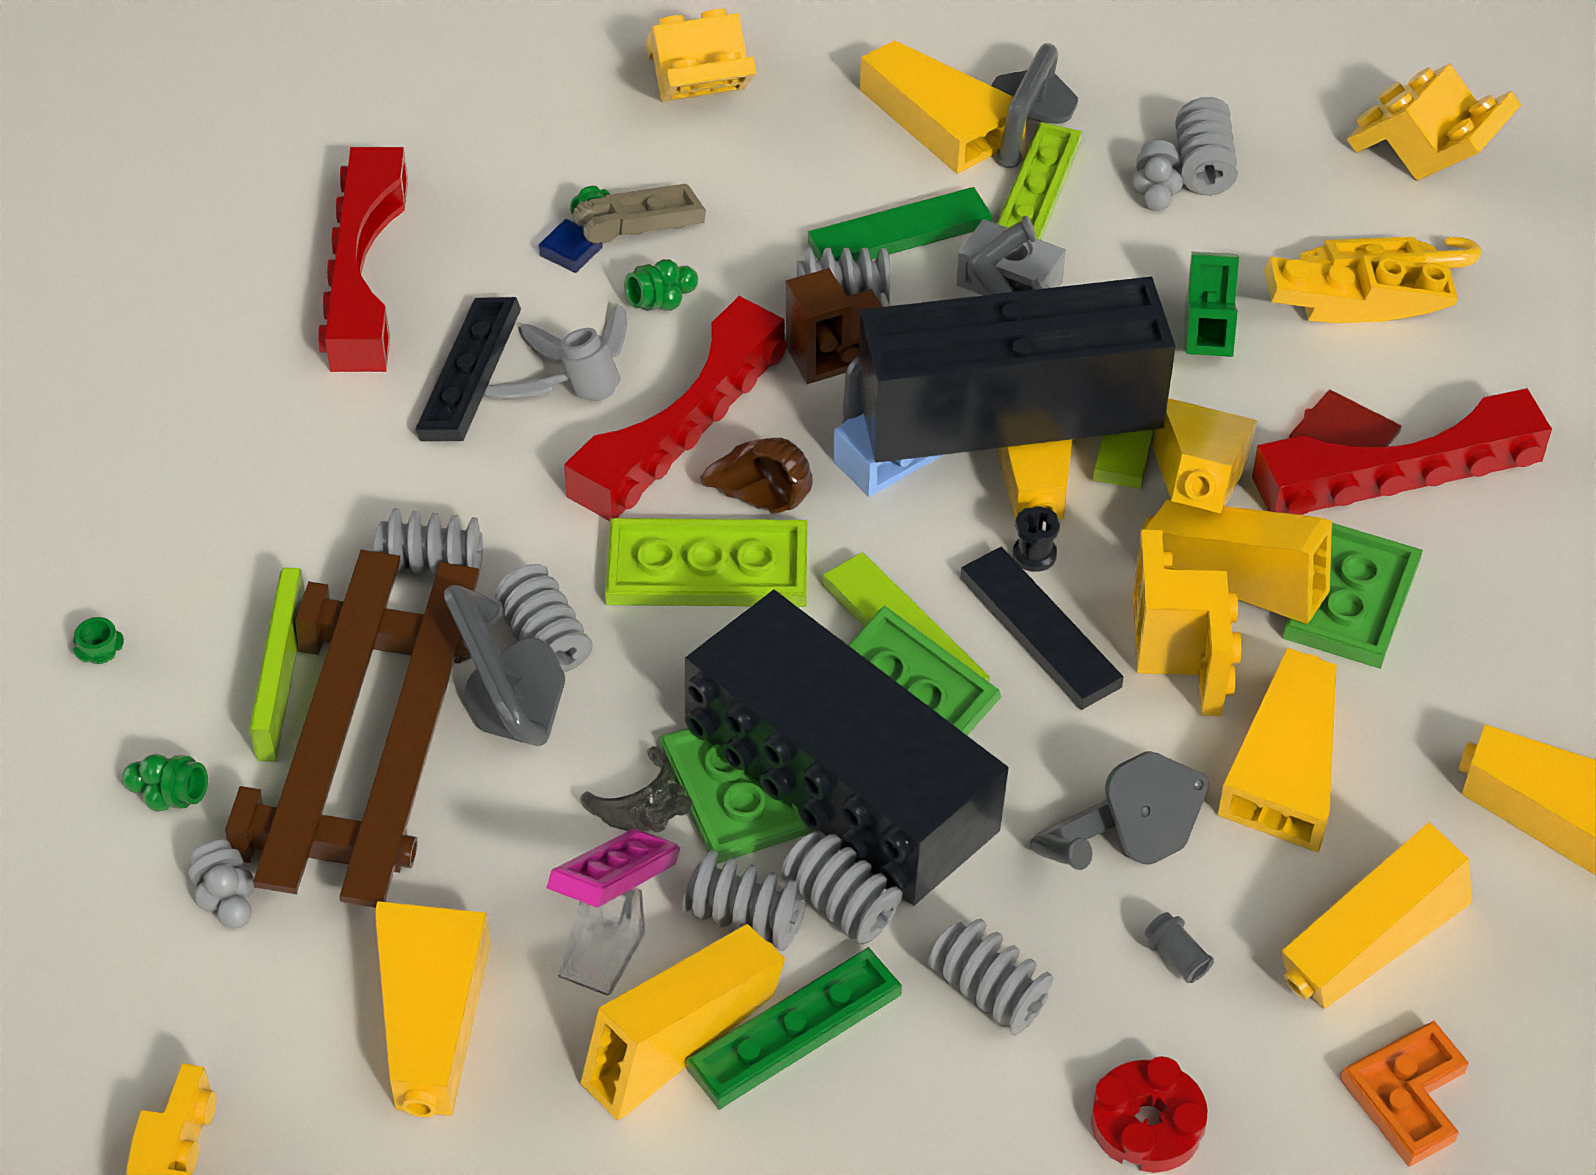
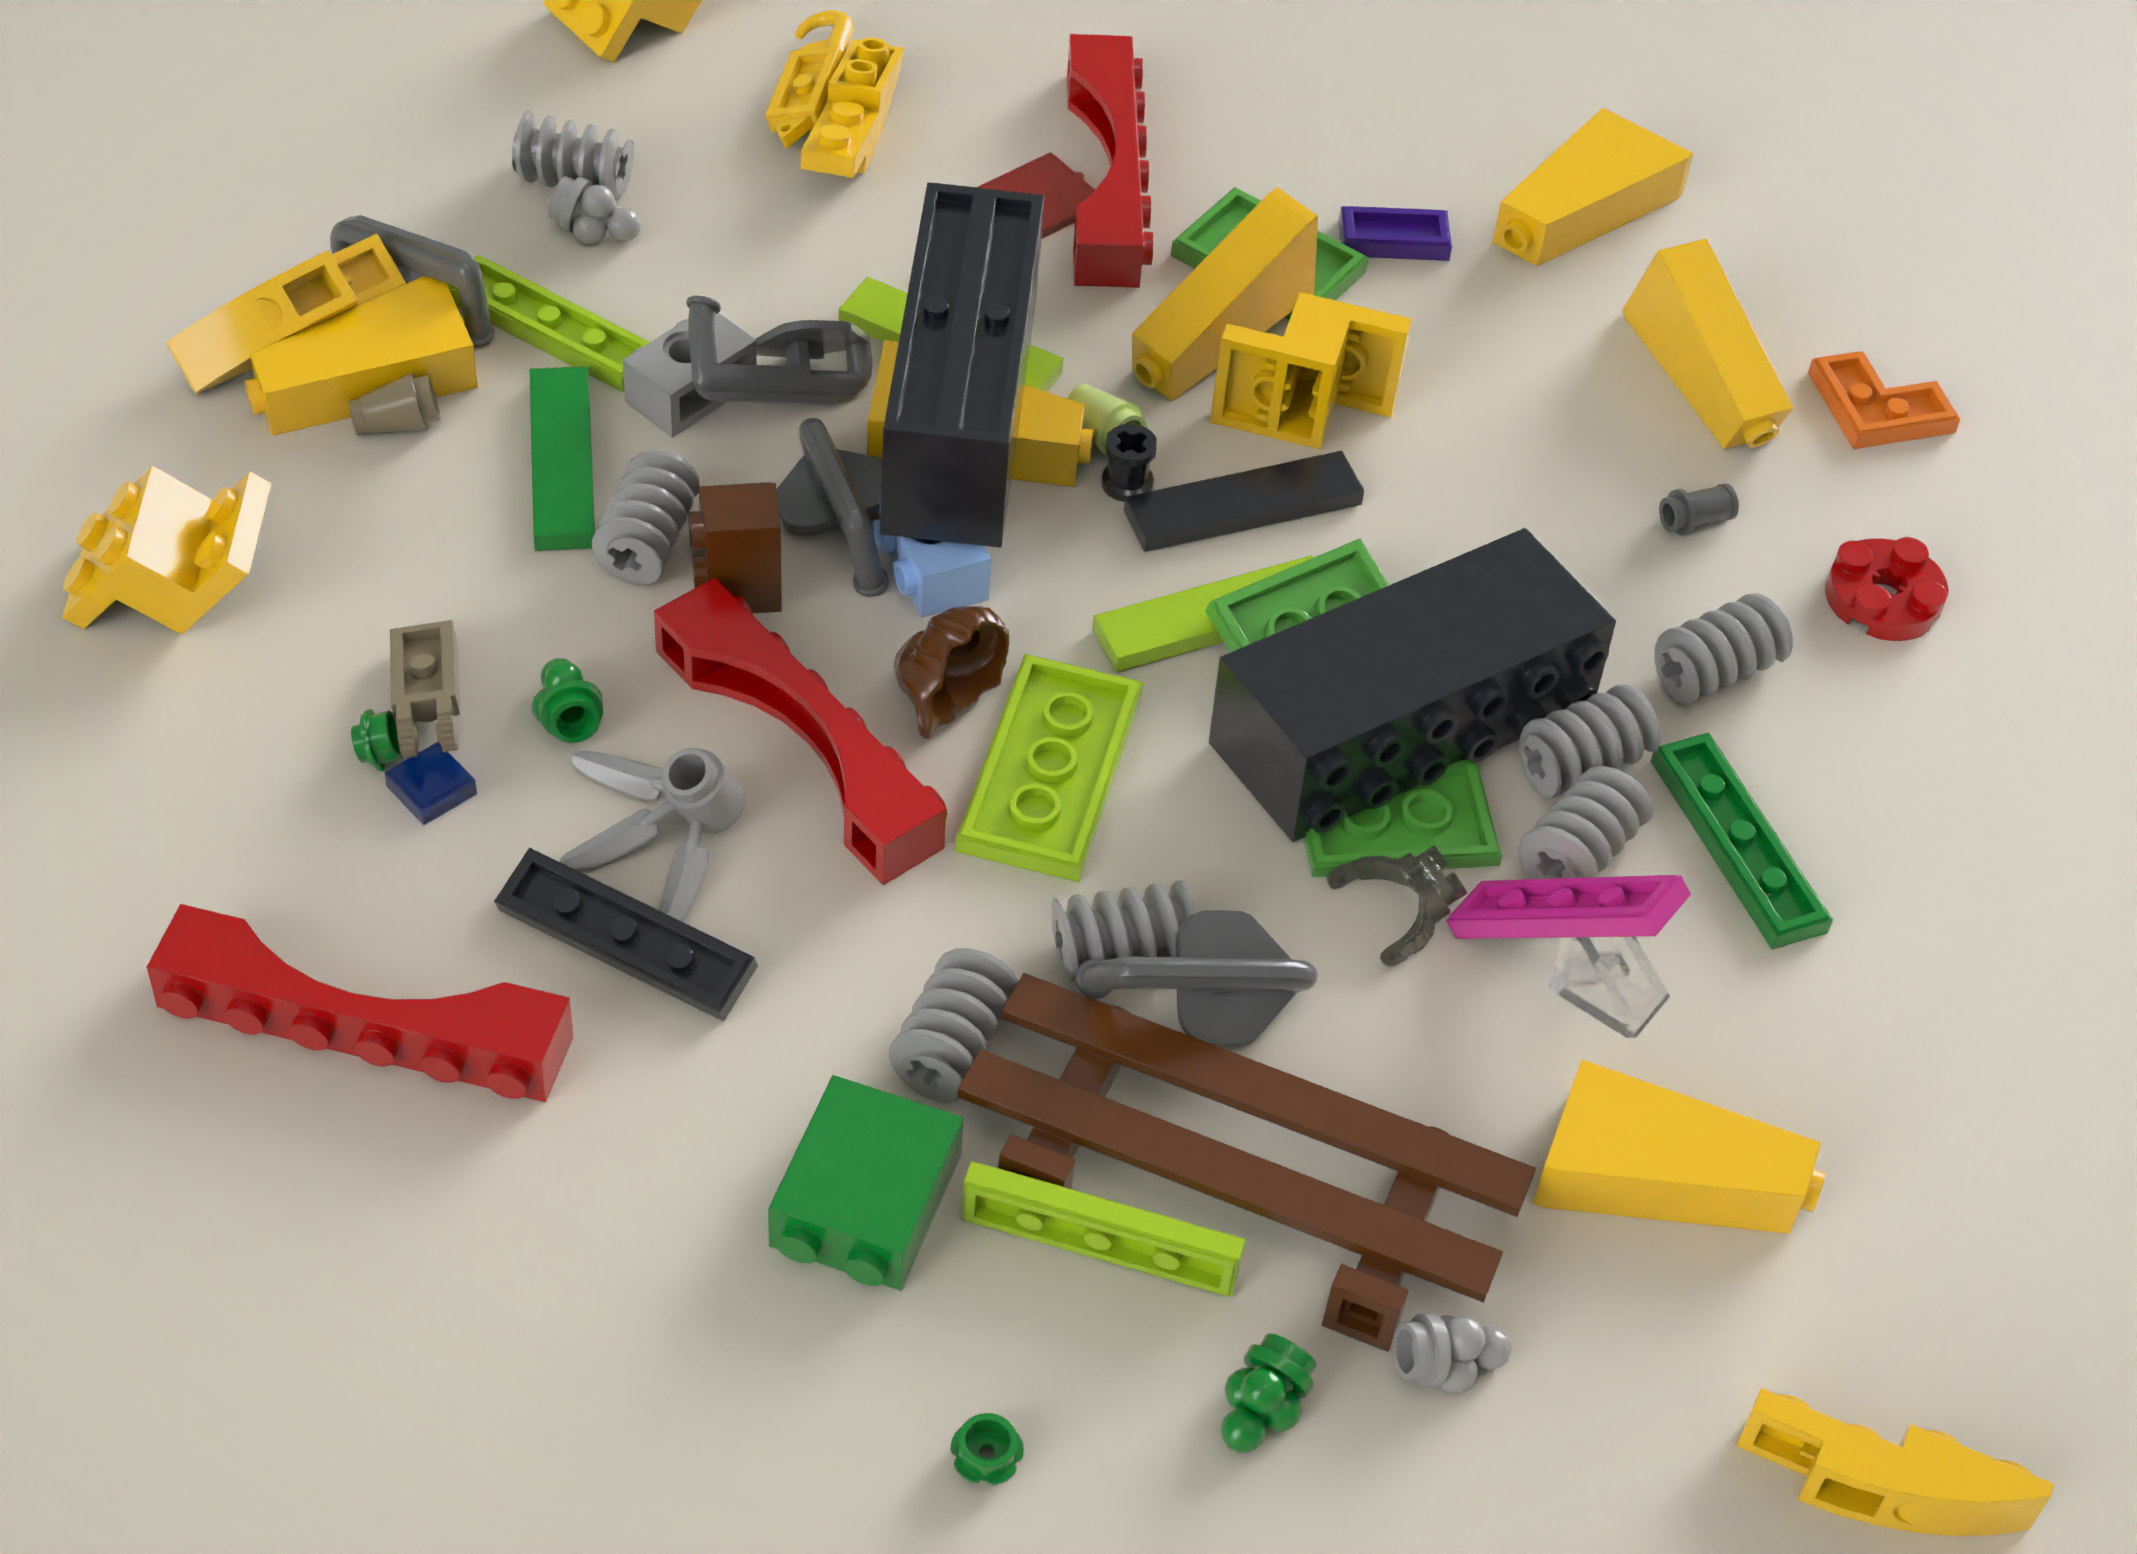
camera: 80 degrees left, 0 degrees up
yellow slope [580,924,785,1121] -> none
dark grey piece [1030,751,1209,870] -> none
yellow slope [1152,398,1257,514] -> none
green brick [1184,251,1239,357] -> none
yellow slope [1218,647,1337,853] -> none
none -> yellow slope [166,234,406,395]
none -> dark tan cone [348,373,441,435]
none -> green brick [768,1075,964,1291]
none -> yellowish green cone [1067,384,1147,455]
none -> dark purple tile [1338,206,1452,261]

